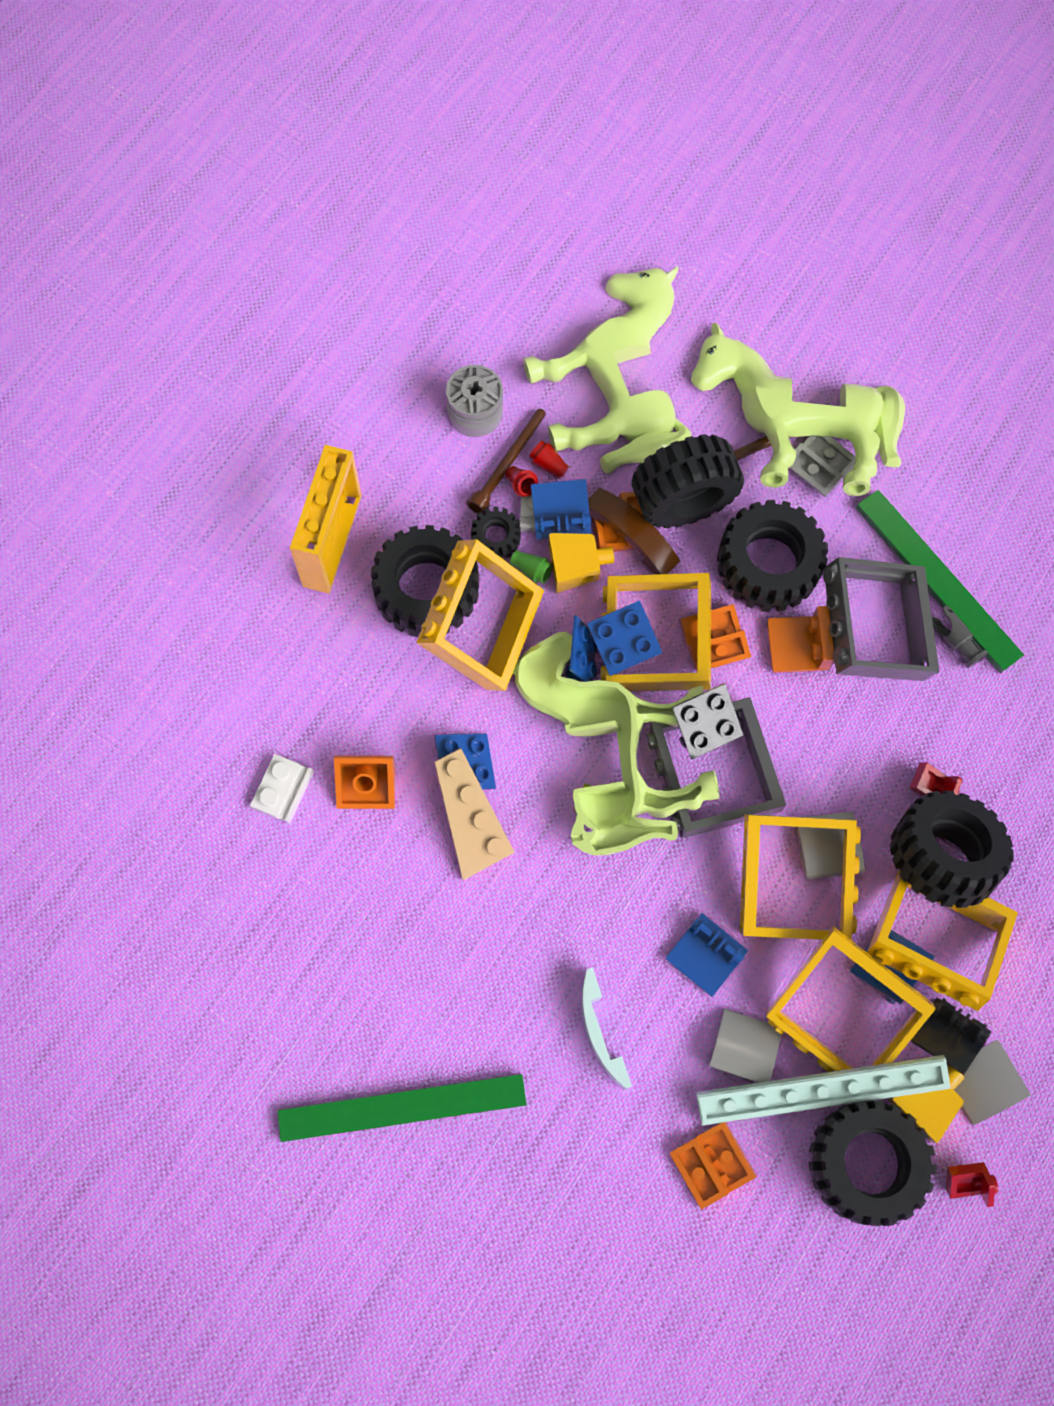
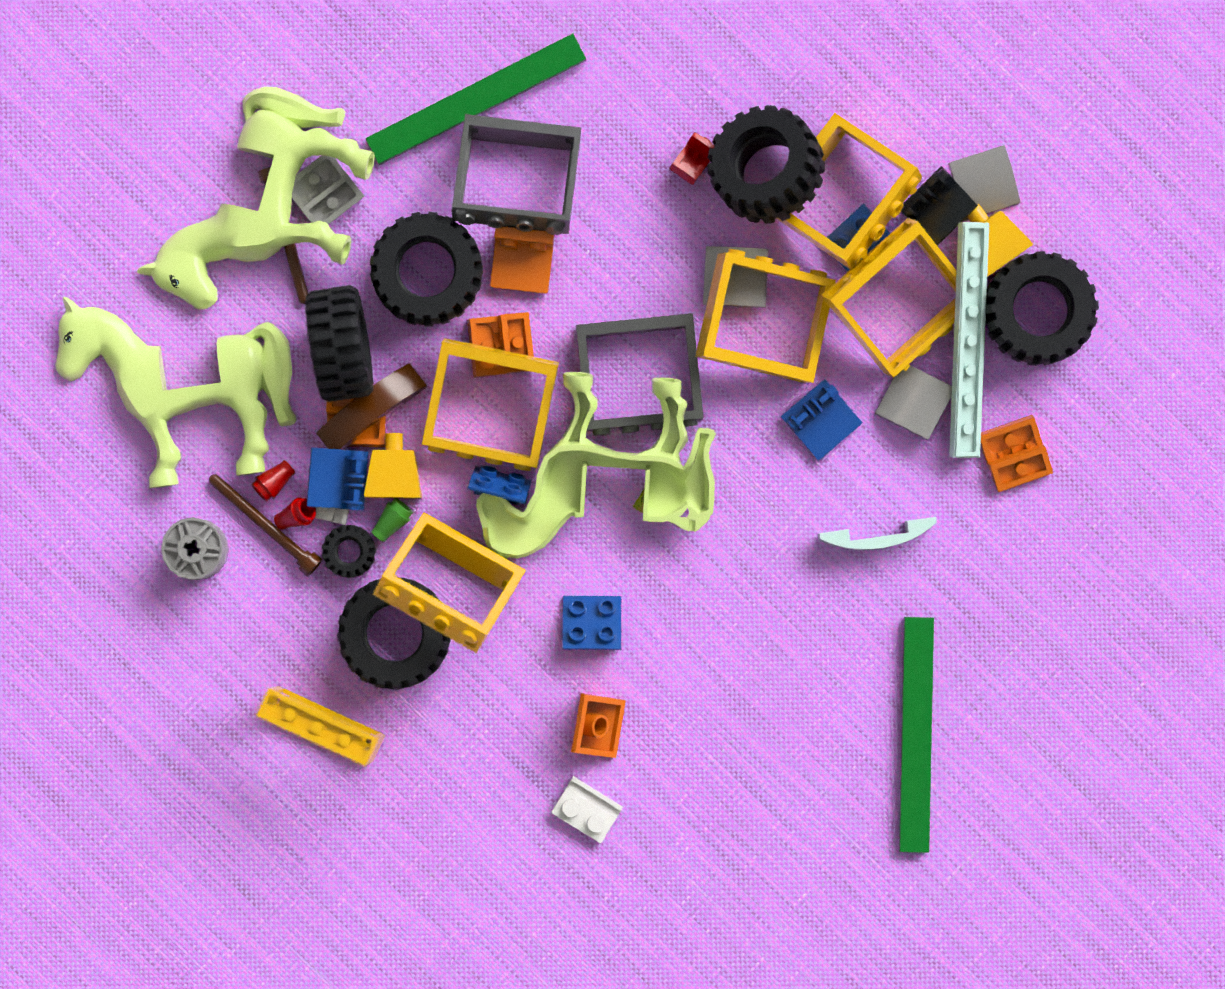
camera: 85 degrees left, 15 degrees up
tan wing [434,748,515,880] -> none
blue hinge [587,600,663,676] -> none
hinge [672,683,743,759] -> none
dark grey piece [932,606,988,669] -> none
red bracket [946,1162,998,1207] -> none

